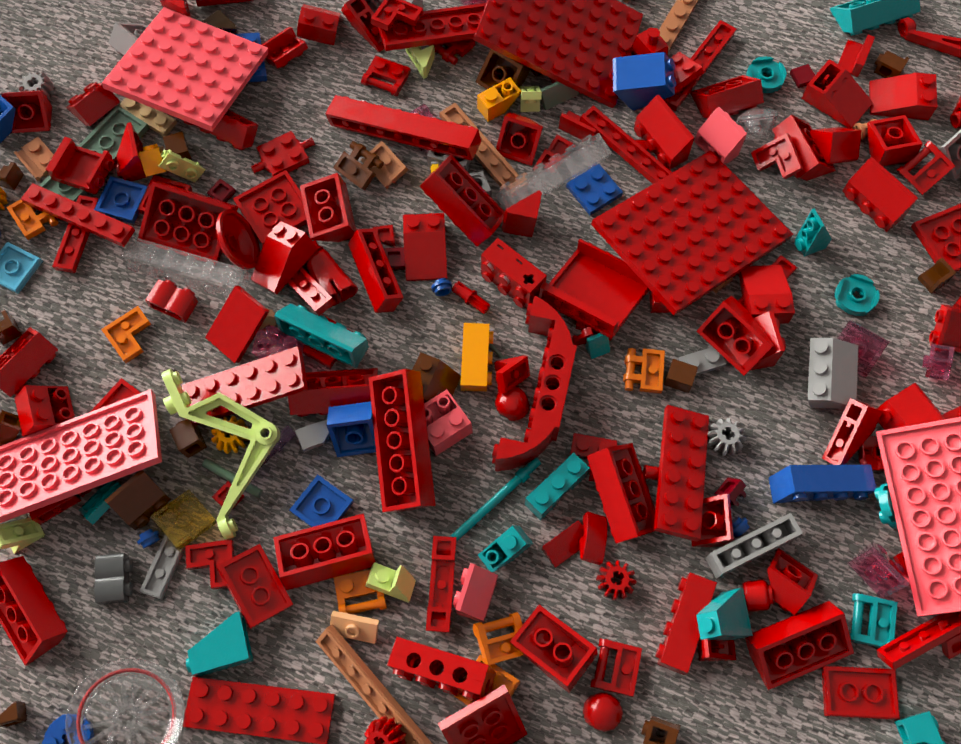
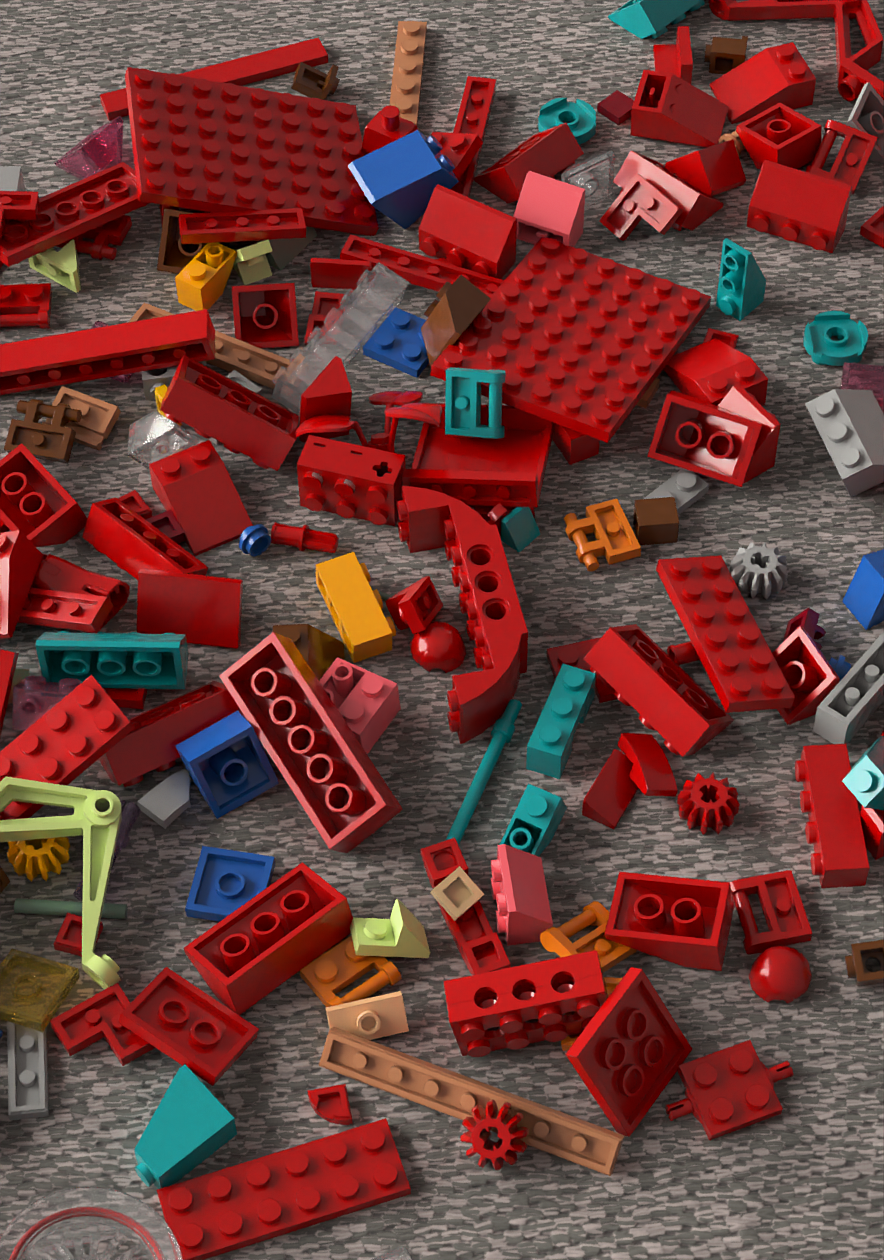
camera: 25 degrees left, 15 degrees down
none -> clear slope [127,411,198,470]
none -> red tile [137,569,243,649]
none -> red plate [179,208,306,244]
none -> red plant [296,391,442,453]
none -> red tile [307,1084,353,1125]
none -> reddish brown slope [421,275,491,367]
none -> tan plate [430,866,484,921]
none -> teal plate [445,367,506,439]

